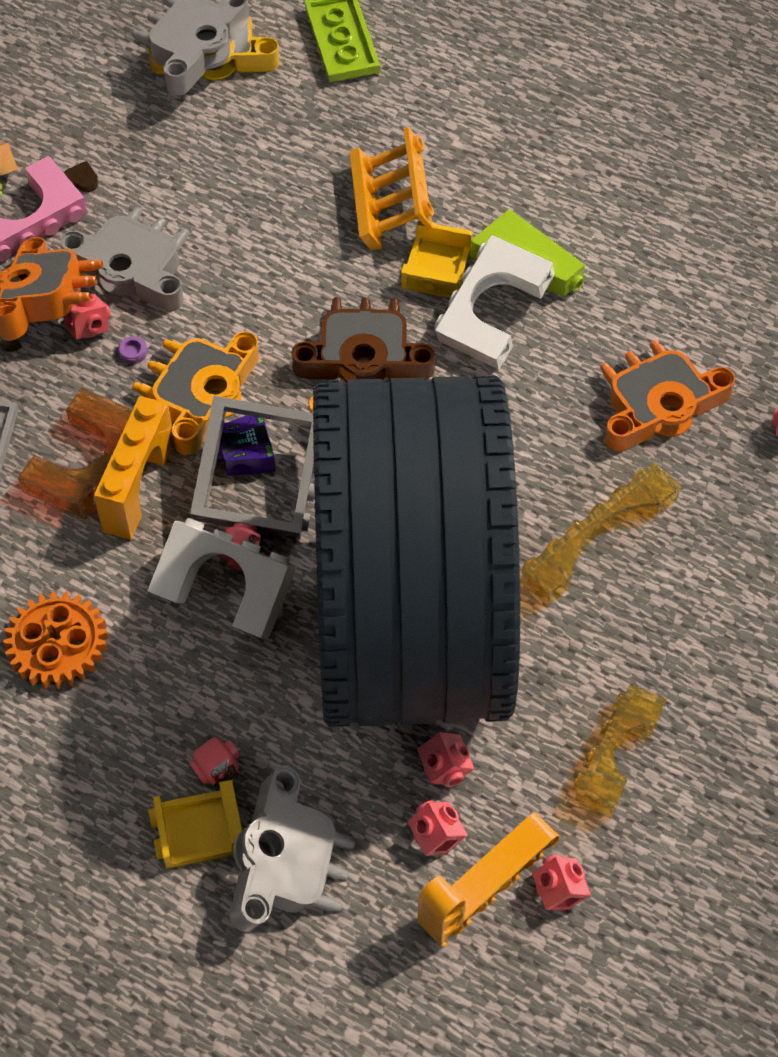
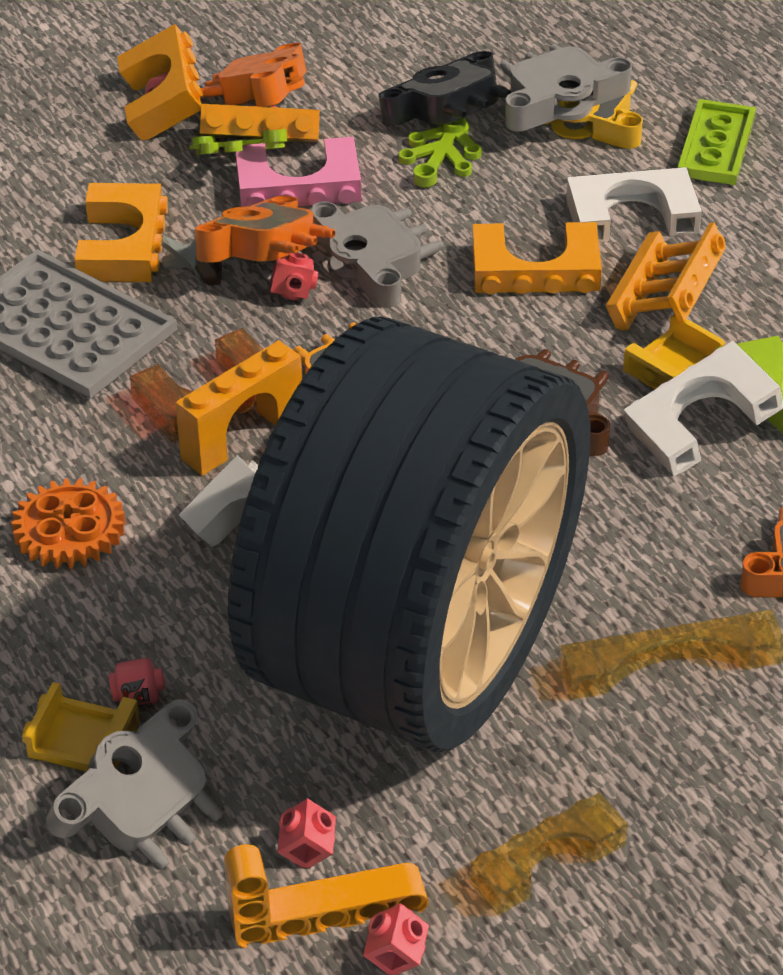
camera: 30 degrees right, 15 degrees down
dark brown tile [64,160,99,192] -> none
medium lavender tile [118,336,148,364] -> none
coral brick [417,732,474,787] -> none
none -> black piece [378,51,512,126]
none -> lime plant [399,118,482,188]
none -> light orange arch [472,222,602,294]
none -> white arch [566,167,702,242]

